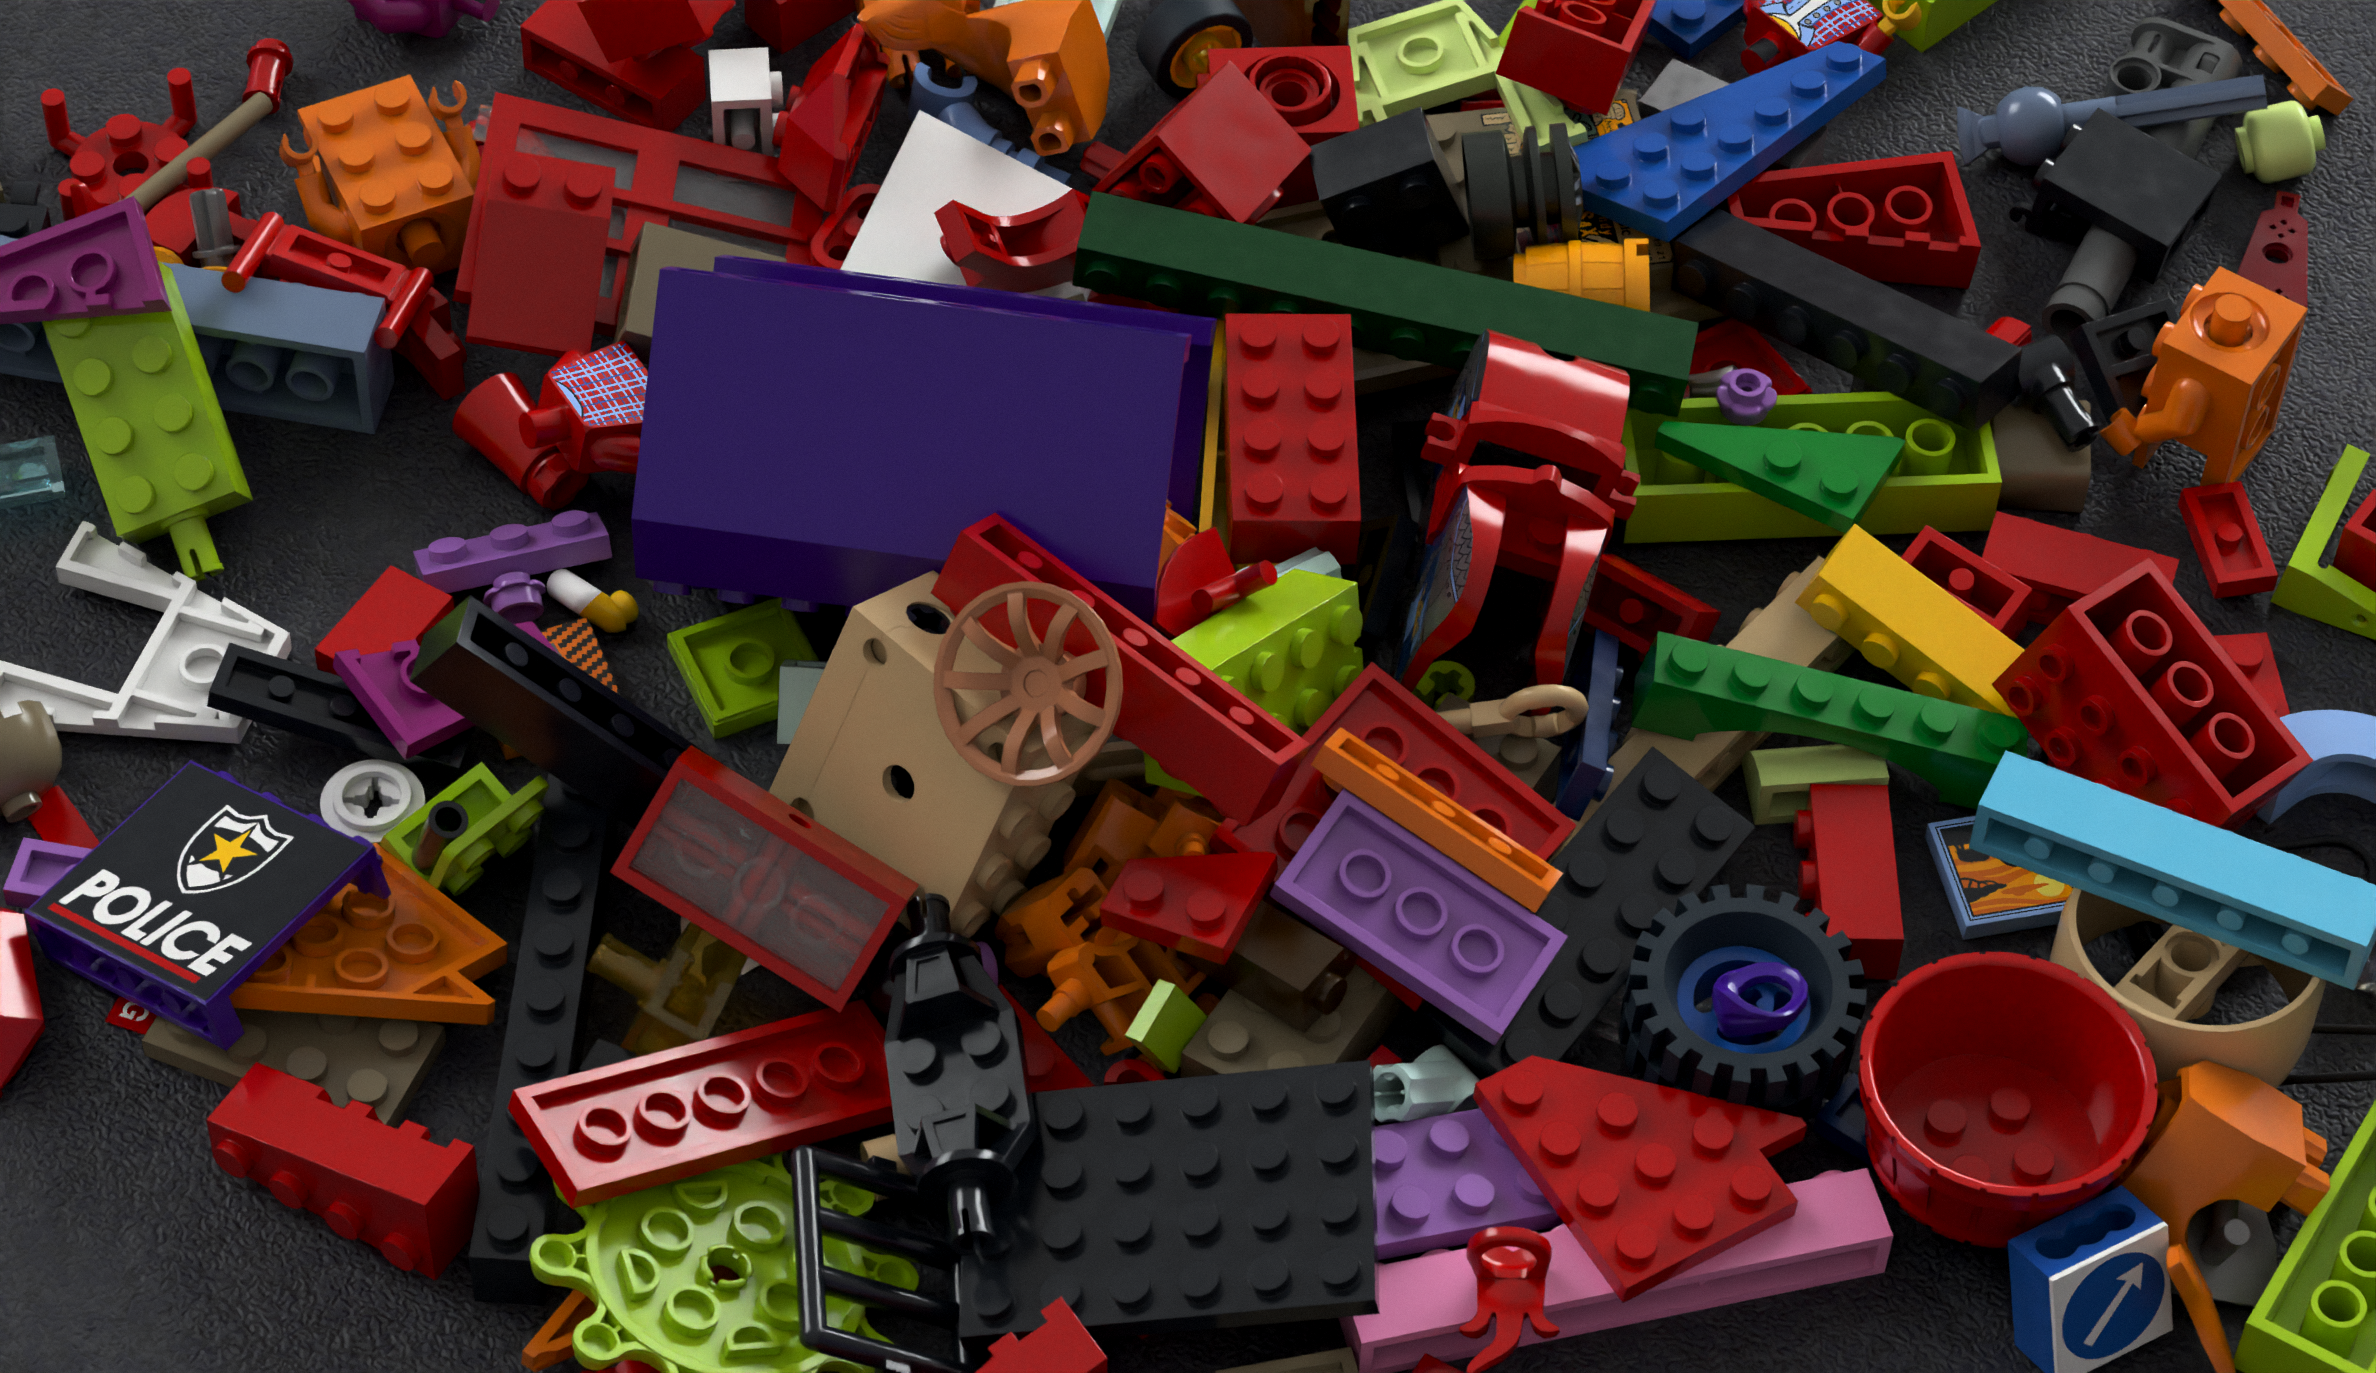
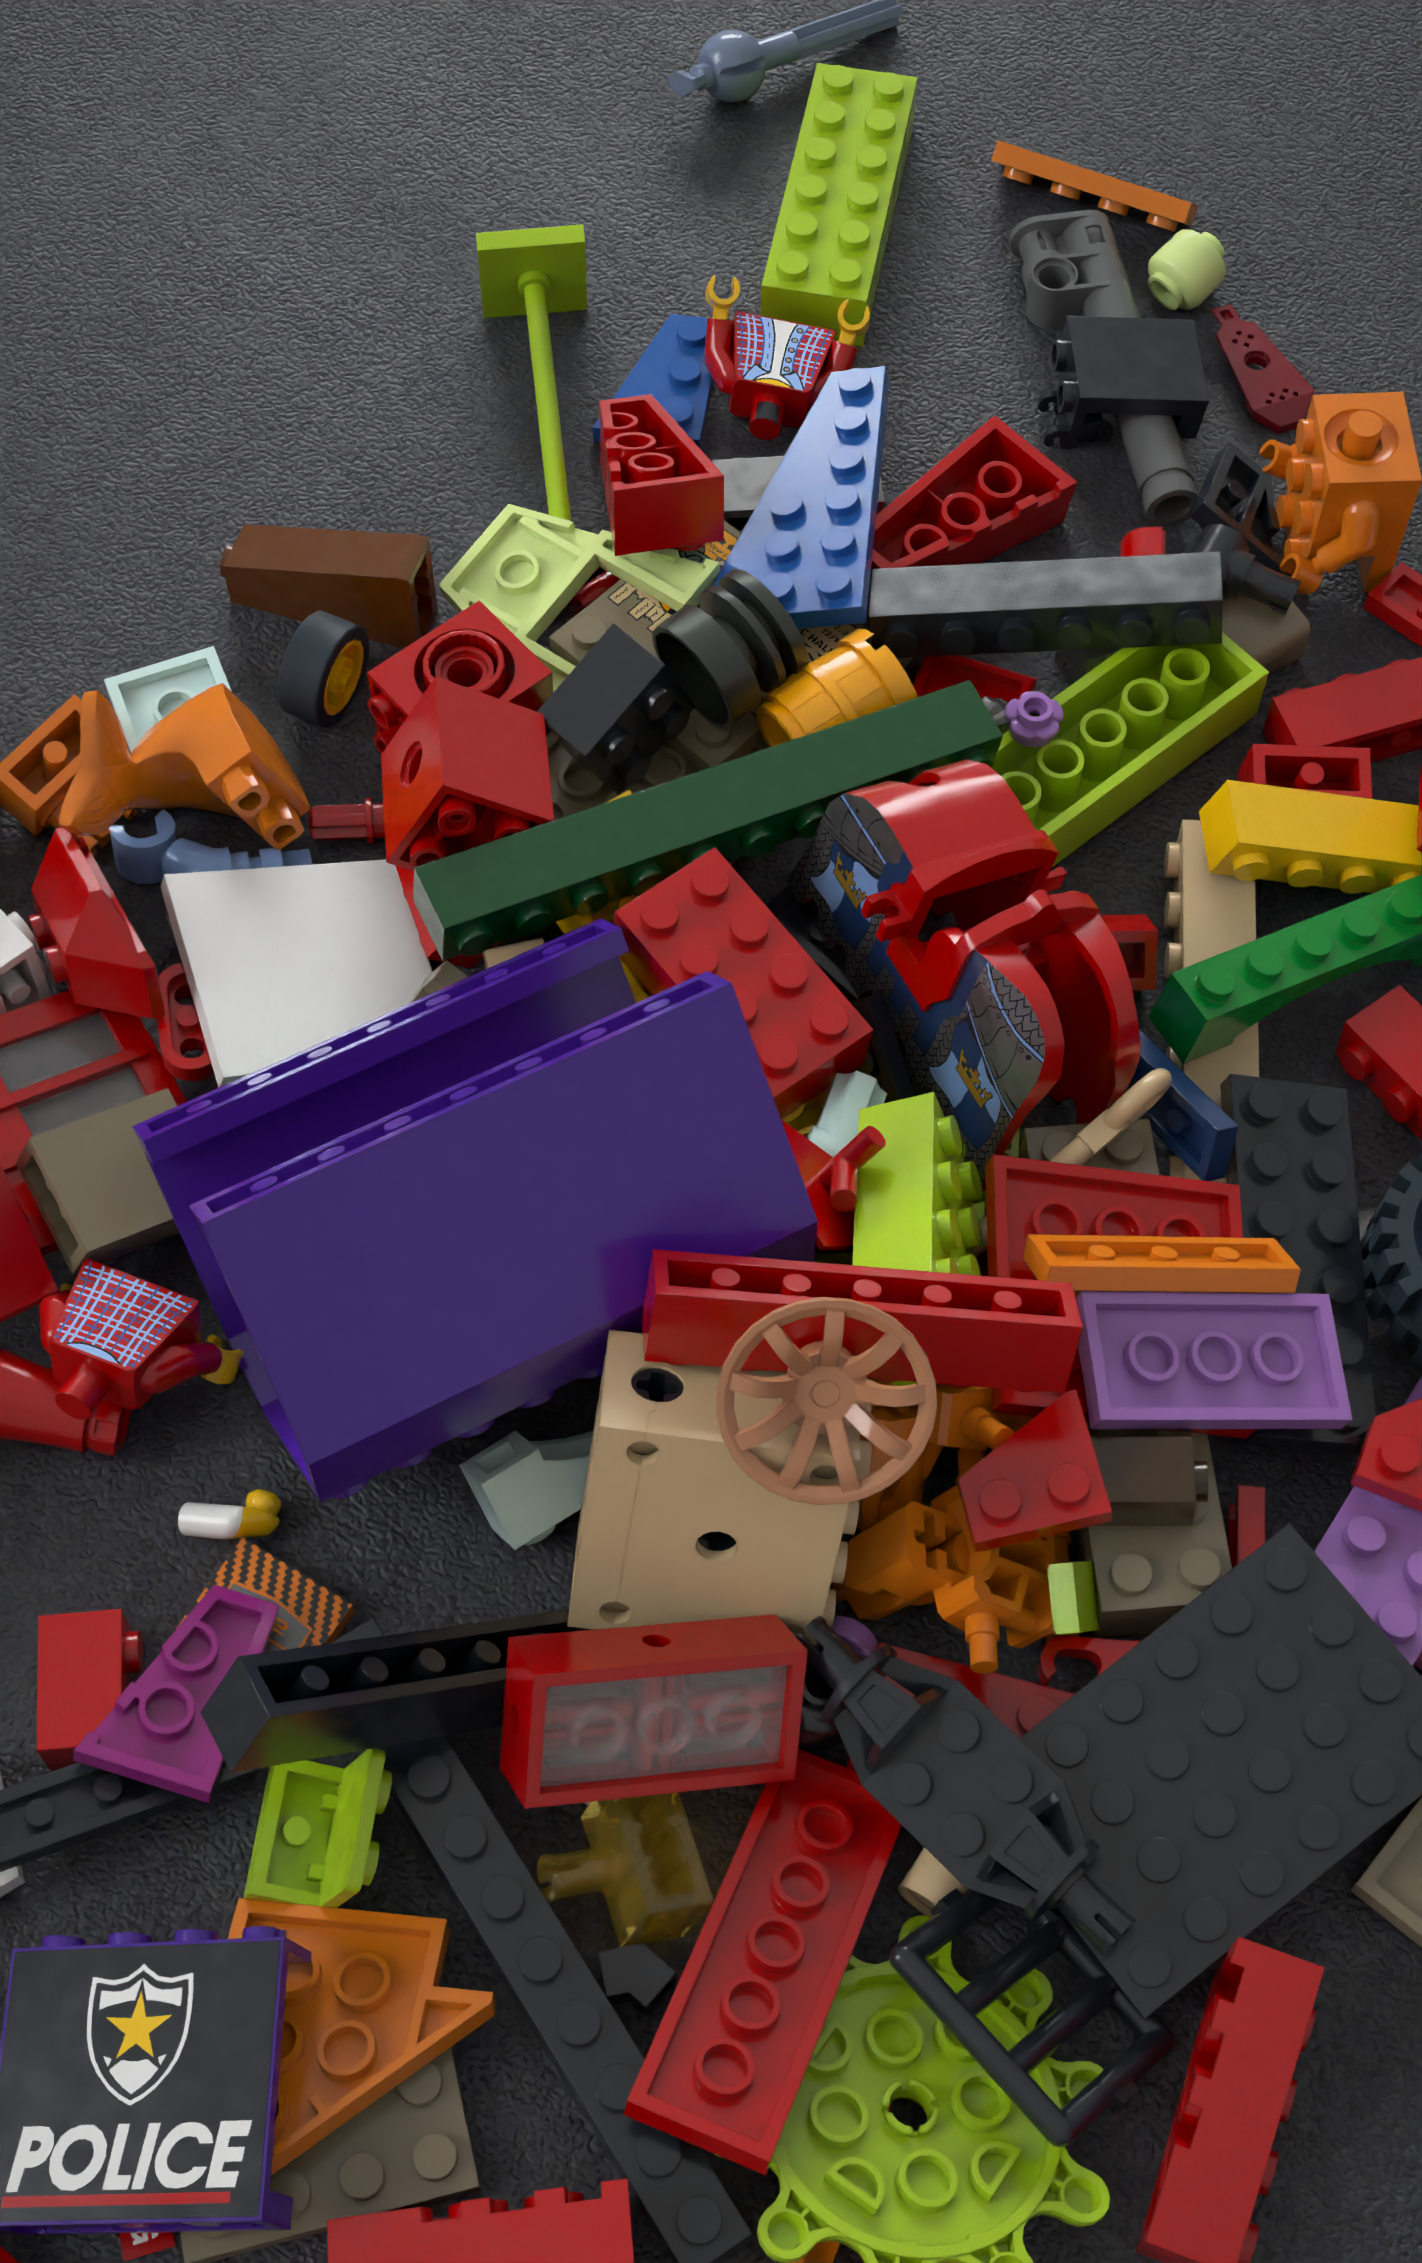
camera: 35 degrees left, 10 degrees up
white gear [320,759,425,844] -> none
black axle [411,801,468,876] -> none
medium lavender plate [413,510,613,593] -> none
medium lavender plate [484,571,546,624] -> none
lime tile [667,597,819,740] -> none
red arch [934,189,1090,293] -> none
light aqua piece [1373,1044,1480,1123] -> none
green wing [1654,421,1906,534] -> none
yellowish green brick [1741,744,1889,825] -> none
sand blue piece [1957,74,2268,166] -> none

